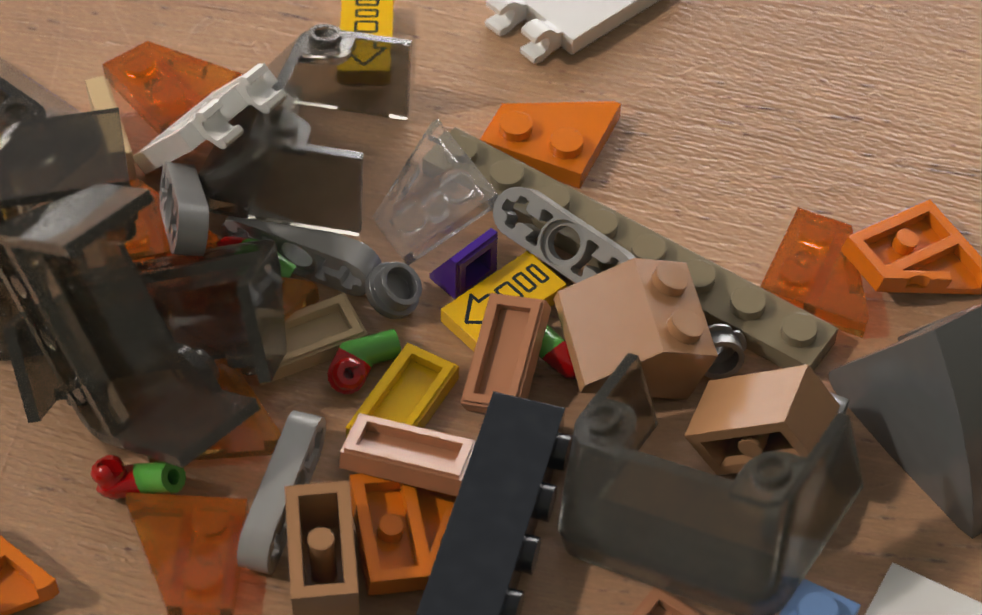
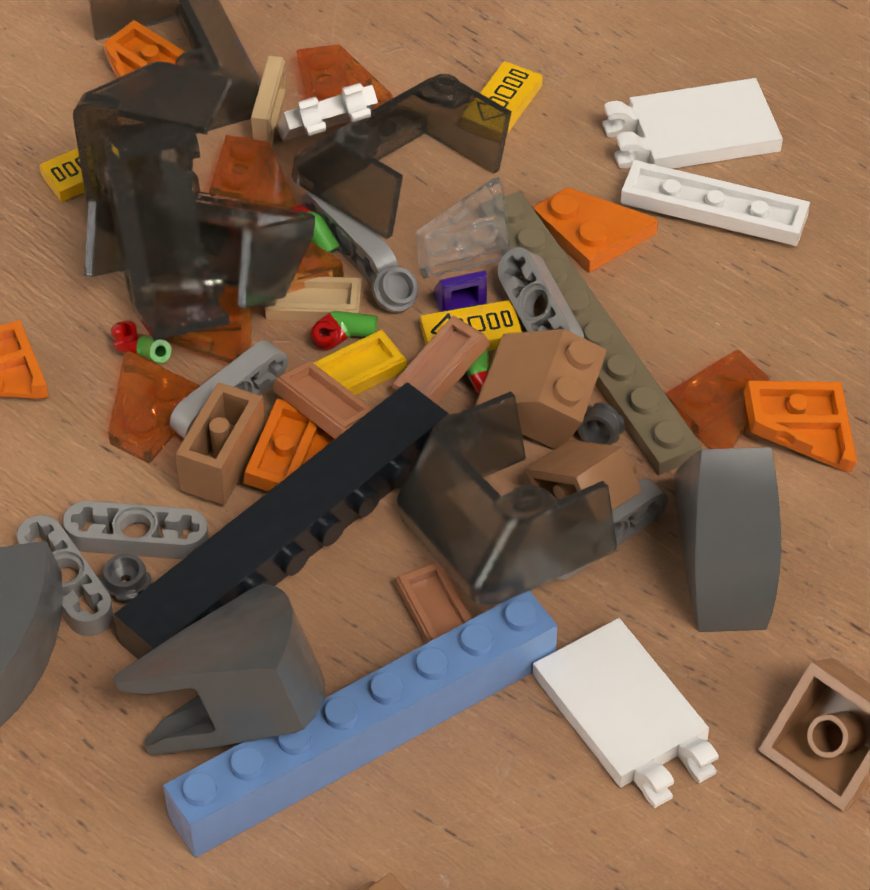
camera: 30 degrees right, 0 degrees up
light grey beam [159,162,209,257] -> none
none -> white plate [621,160,810,246]

